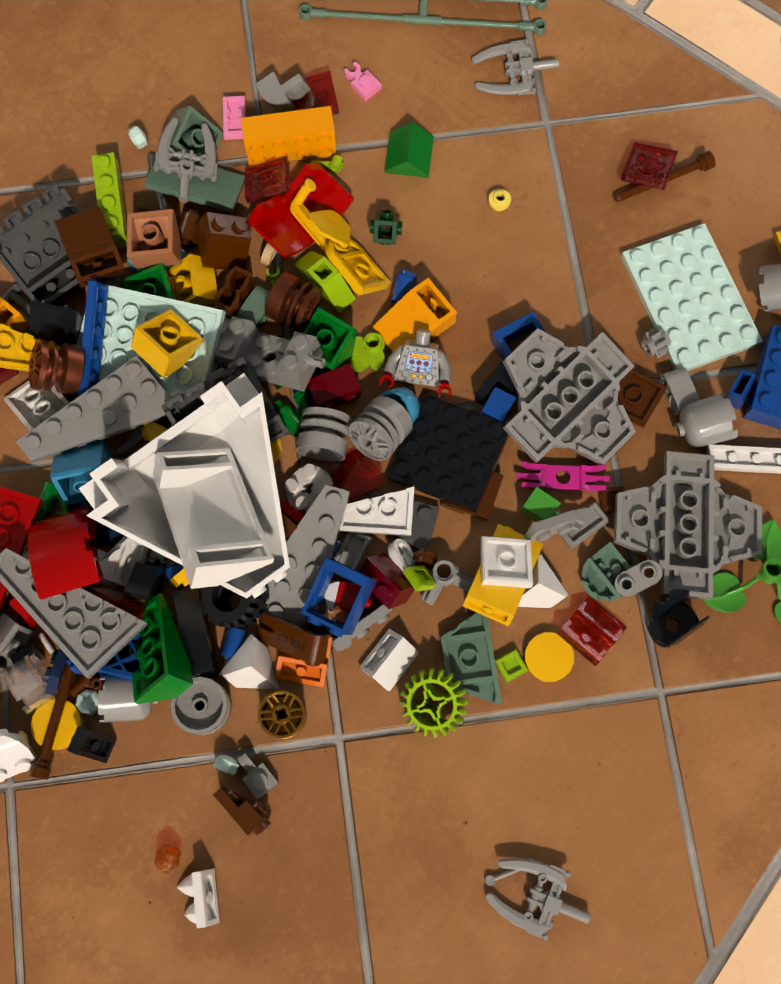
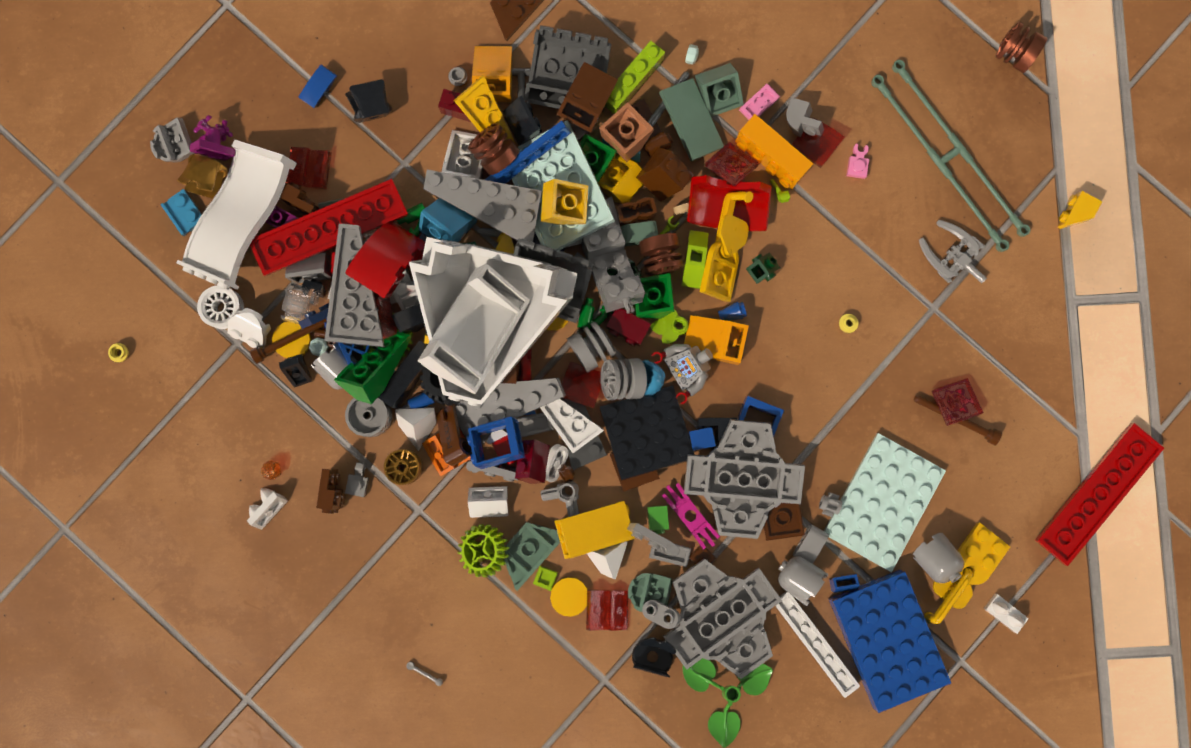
camera: 50 degrees right, 10 degrees up
light grey bar [154,117,217,202] -> none
light aqua tile [213,755,240,776] -> none
white plate [284,464,333,513] -> none
green slope [385,122,434,178] -> none
lime tile [403,566,437,591] -> none
white tile [480,536,533,588] -> none
light grey bar [485,858,591,941] -> none

